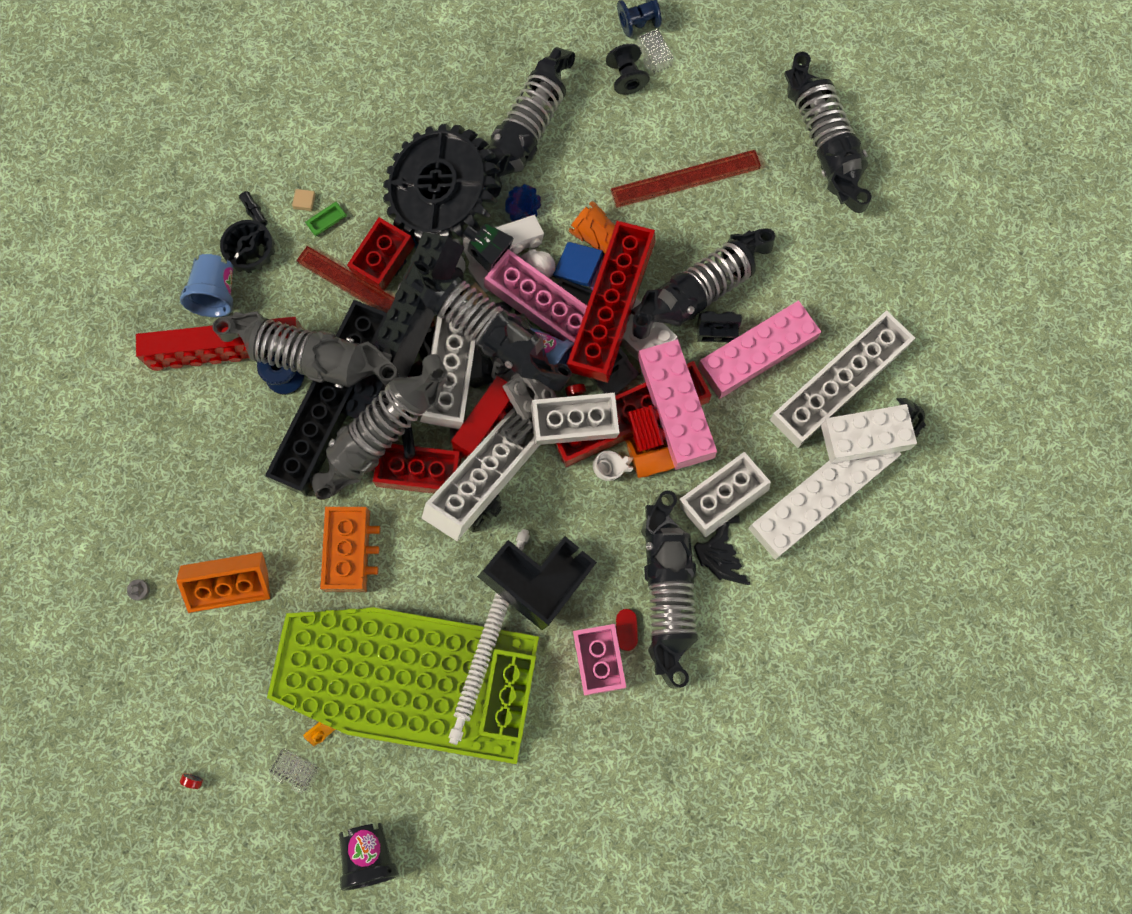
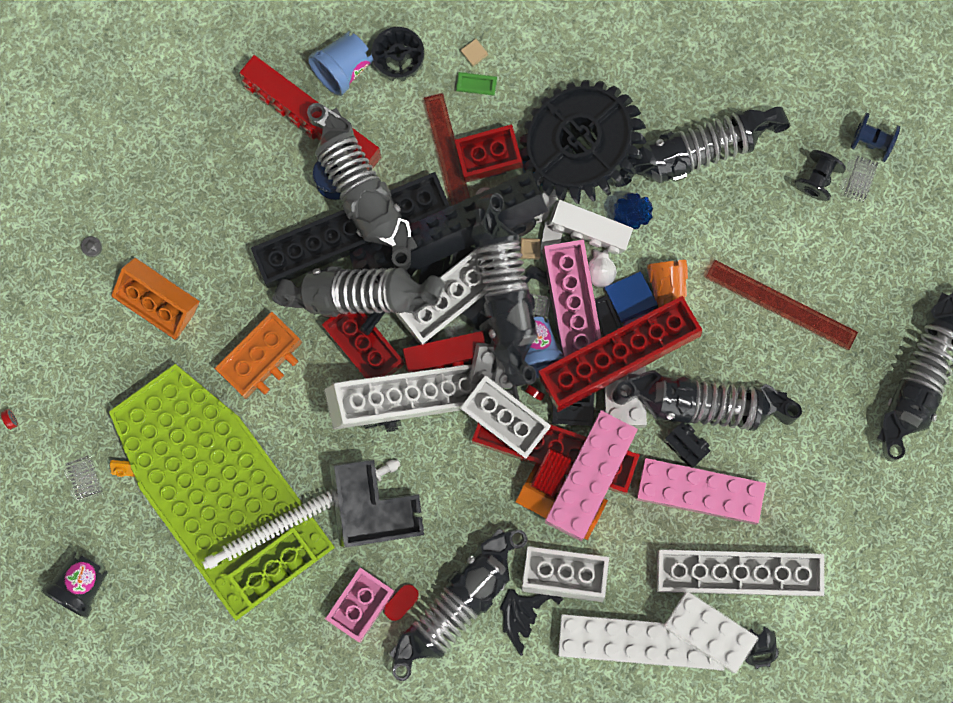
camera: 45 degrees right, 5 degrees up
black pin [239,191,268,226] -> none
black torso [463,224,514,272] -> none
dark grey tile [500,414,533,445] -> none
white piece [593,451,633,481] -> none

